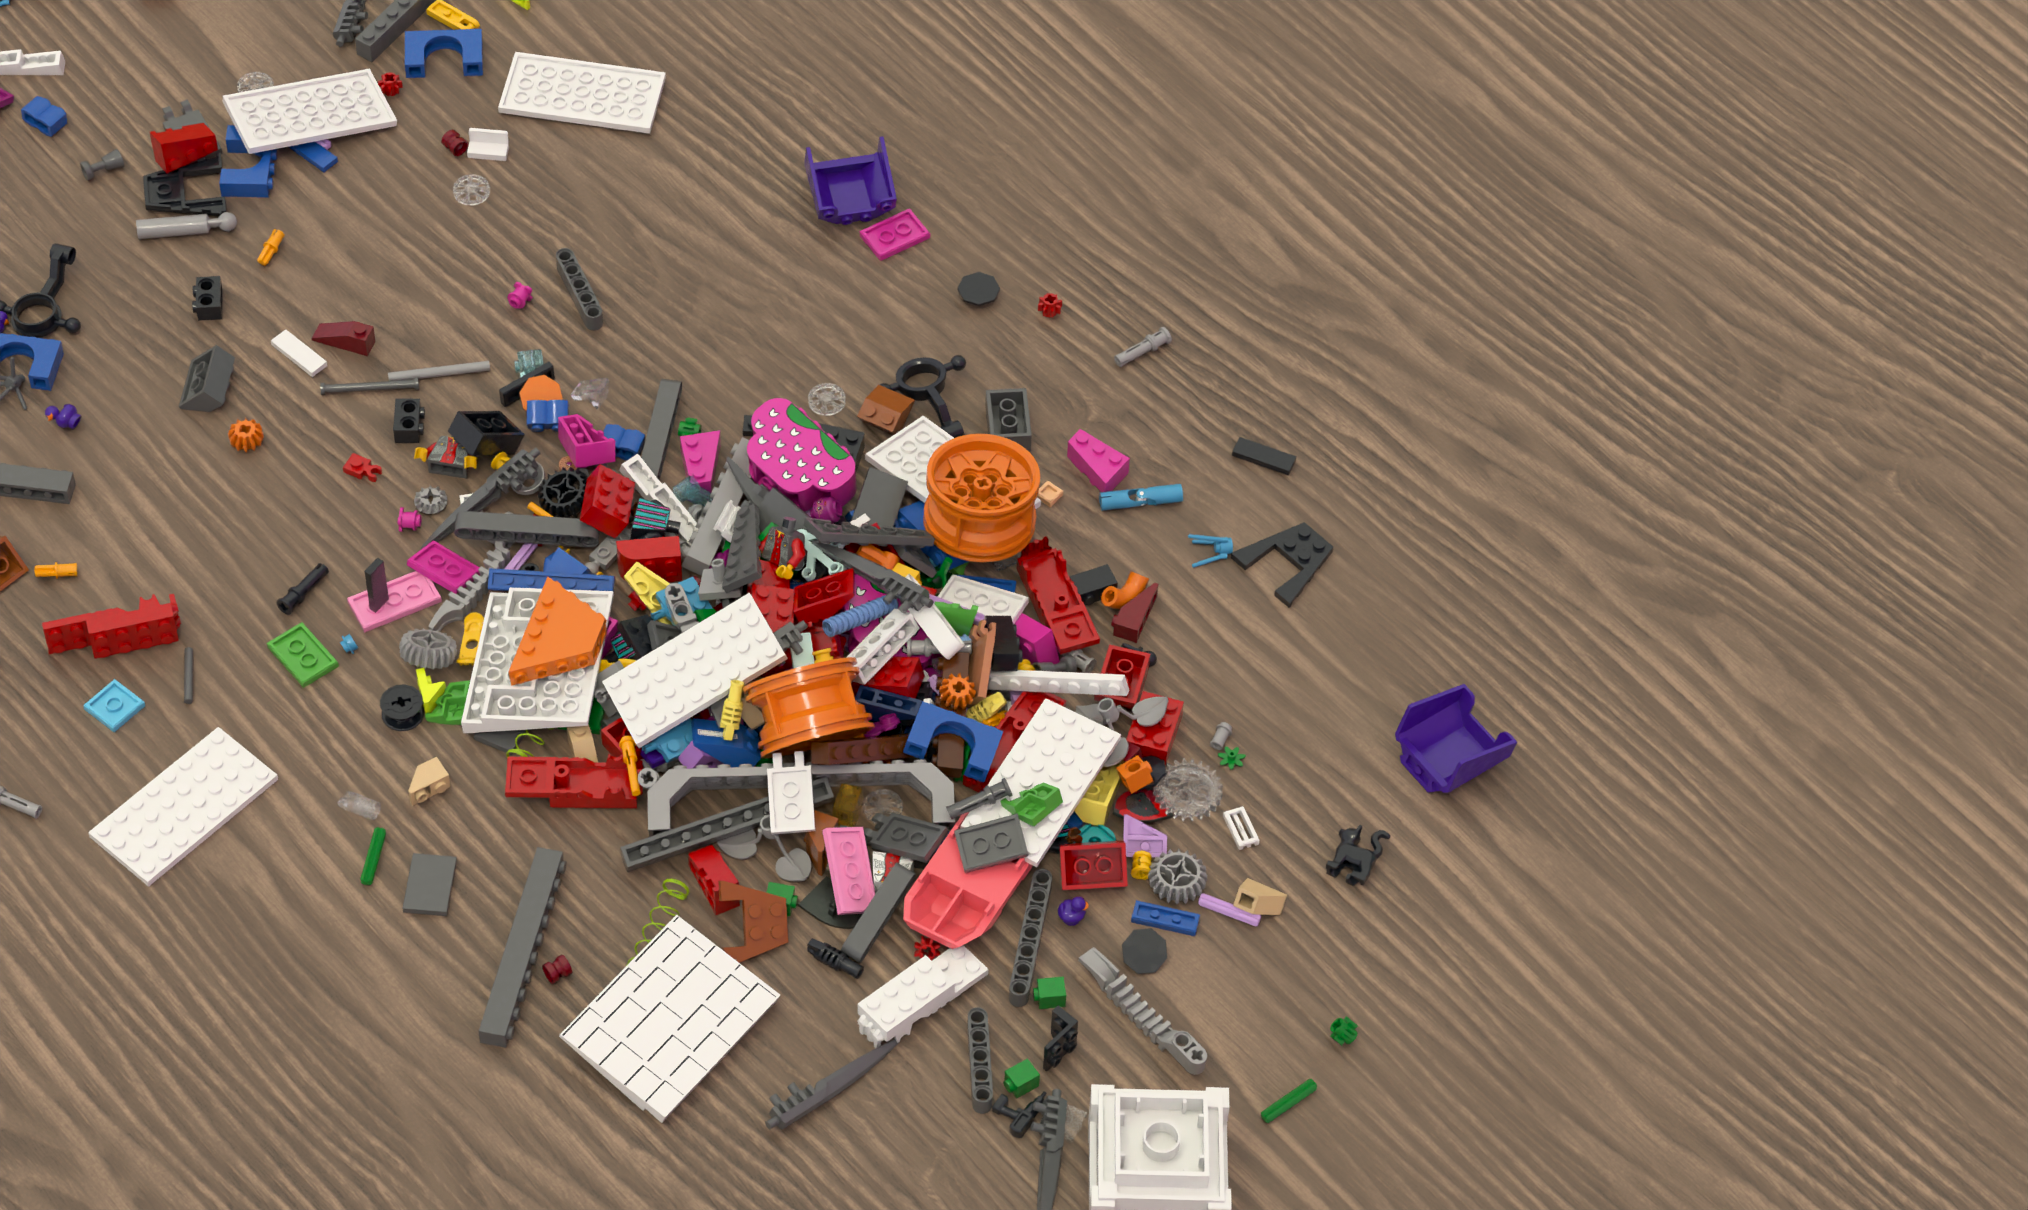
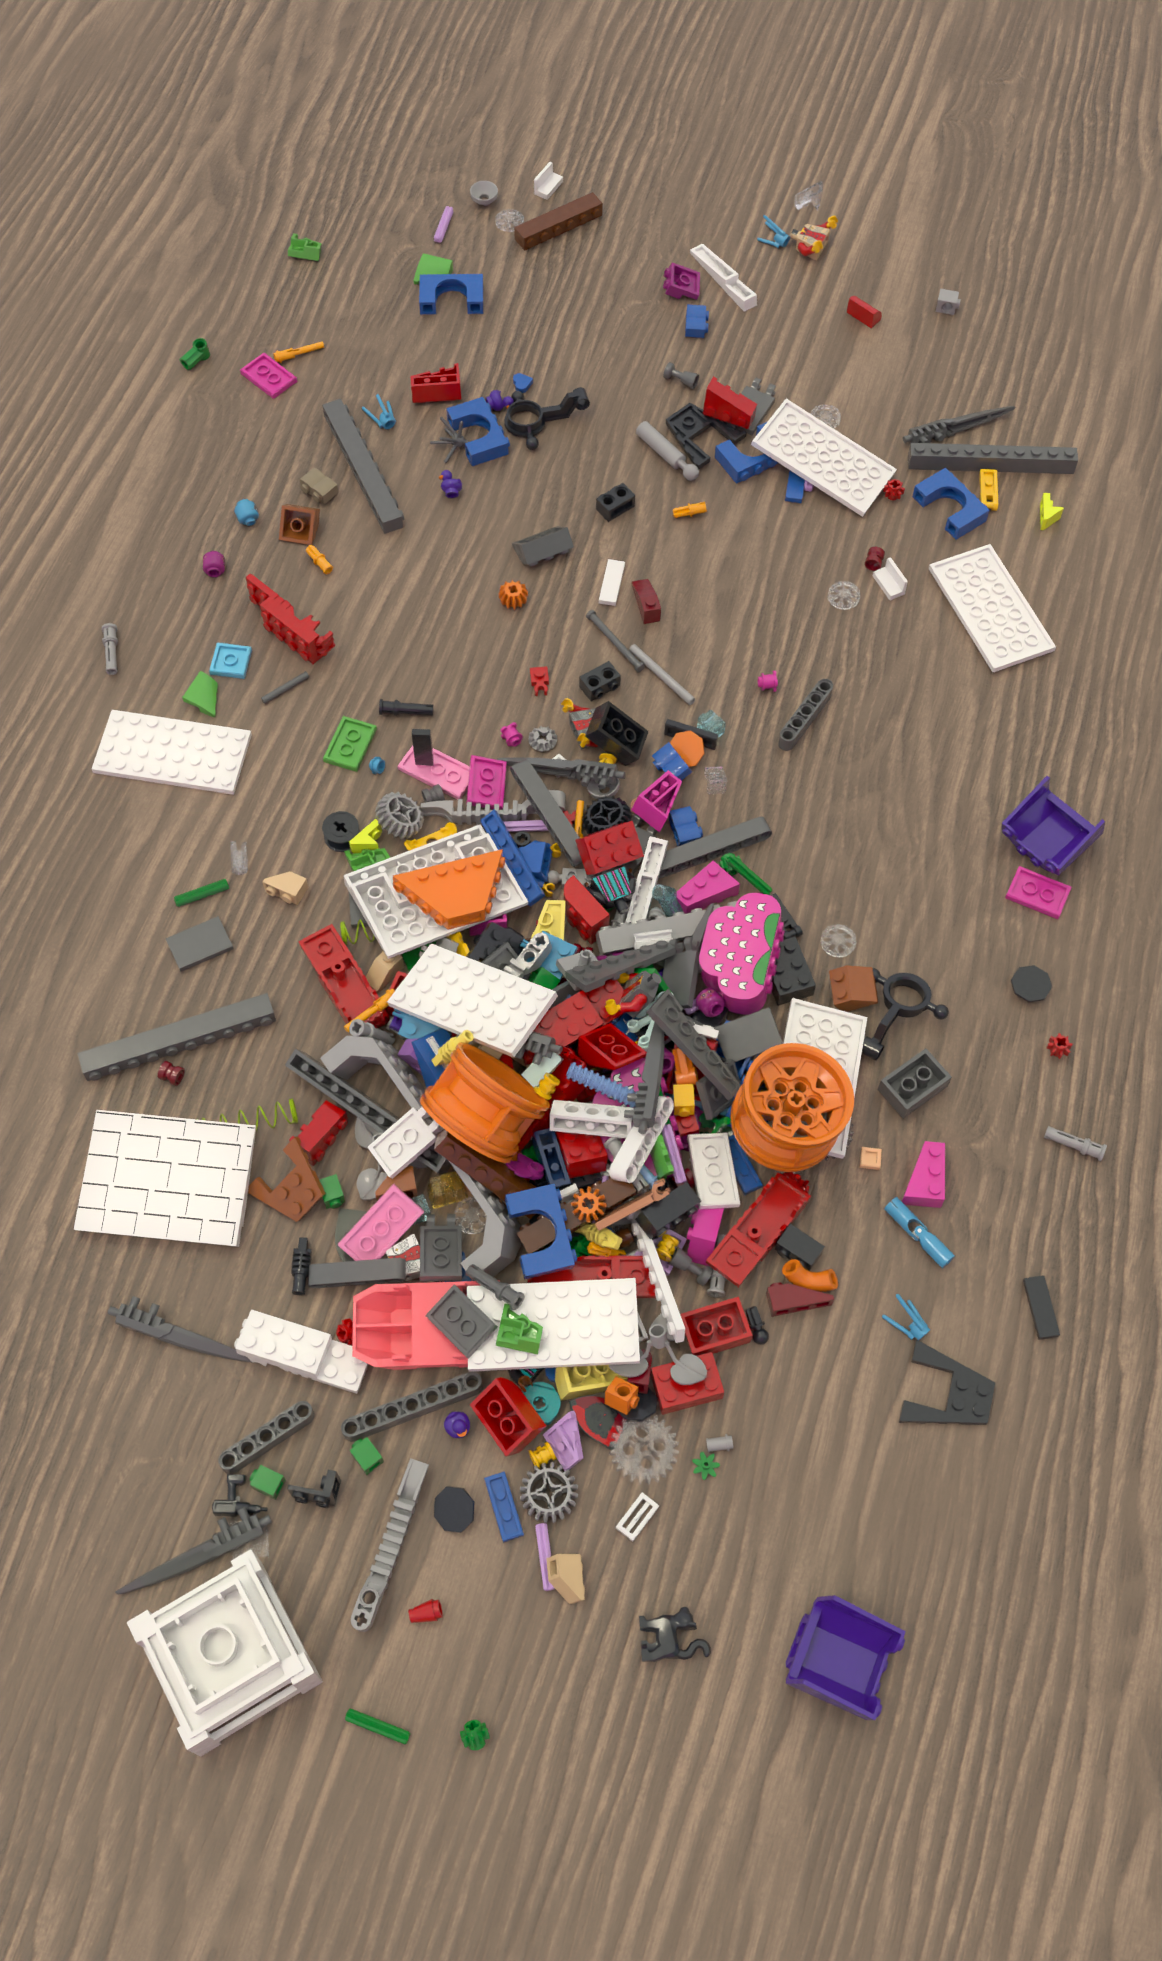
camera: 60 degrees right, 10 degrees up
none -> bright green slope [182,671,218,718]
none -> red cone [408,1599,443,1623]
none -> dark grey wheel [421,784,445,803]
none -> green axle [726,854,772,895]

